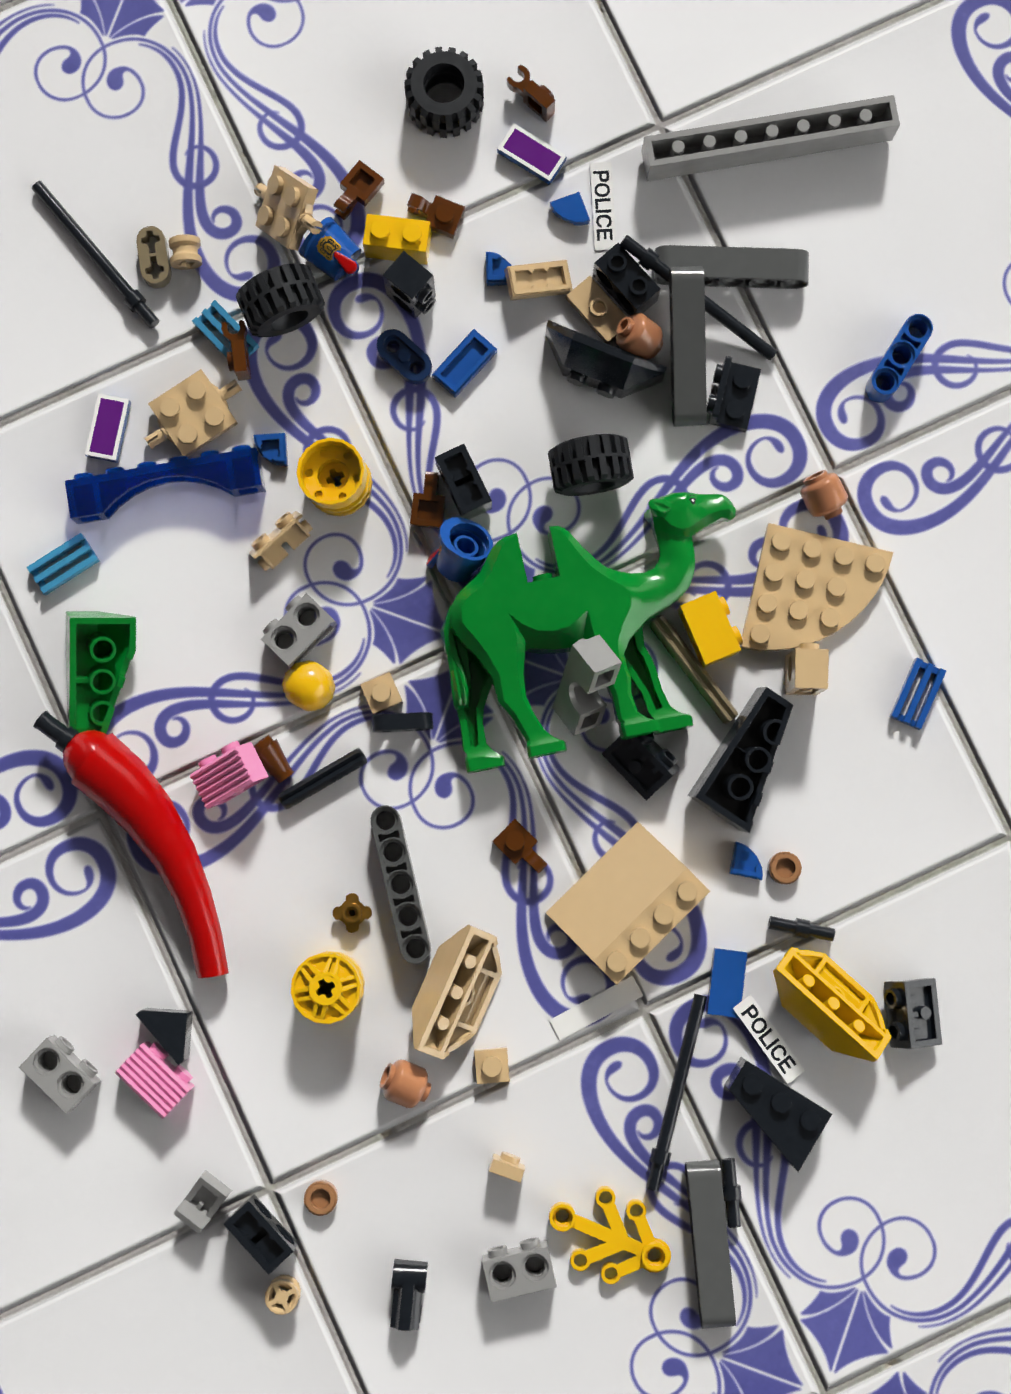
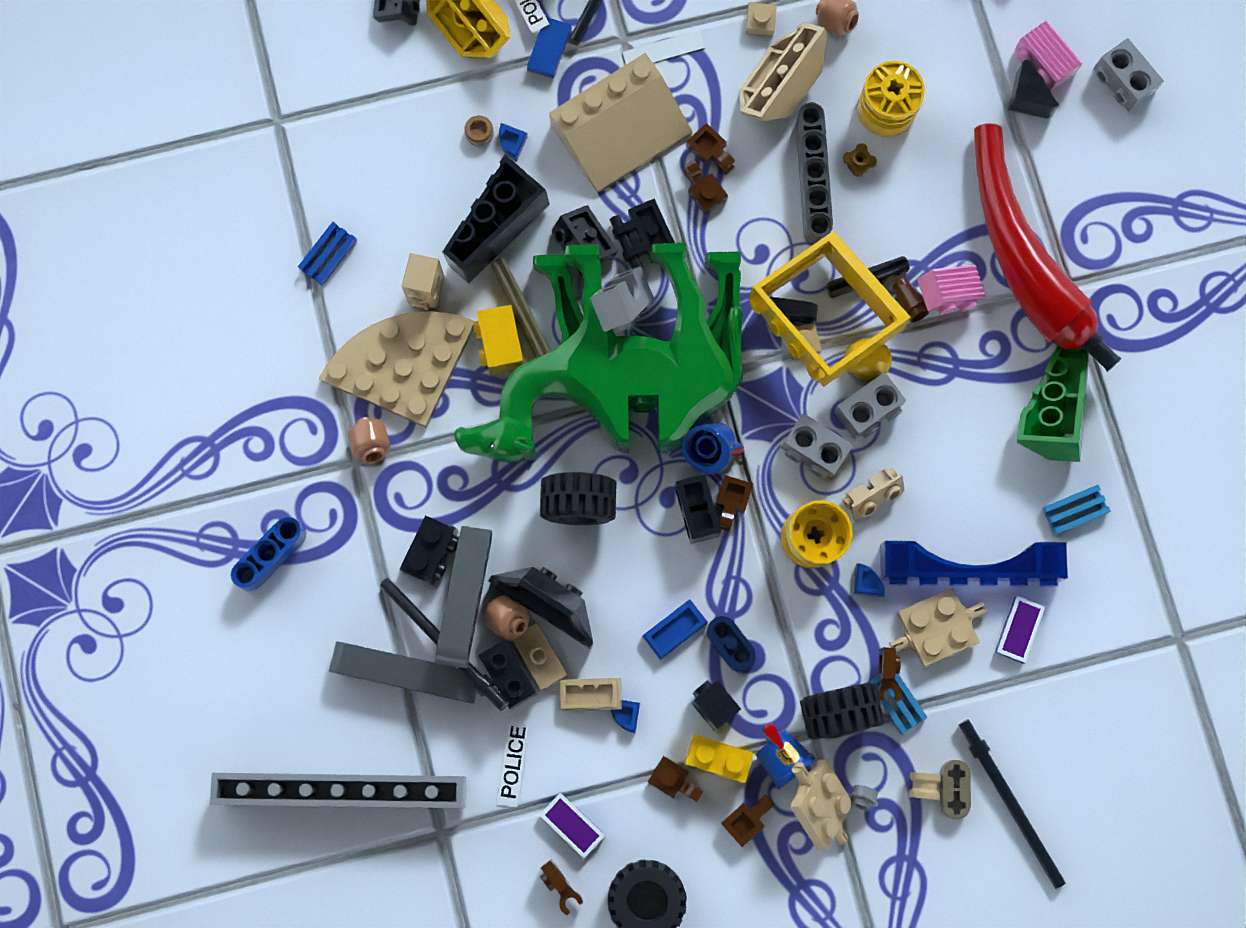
camera: 170 degrees left, 5 degrees down
blue tile [550,192,590,226] -> none
black bar [768,916,835,942] -> none
none -> black plate [609,199,675,269]
none -> reddish brown plate [686,123,735,175]
none -> yellow window [748,231,911,387]
none -> light grey brick [781,413,854,480]
none -> light grey plate [848,785,878,811]

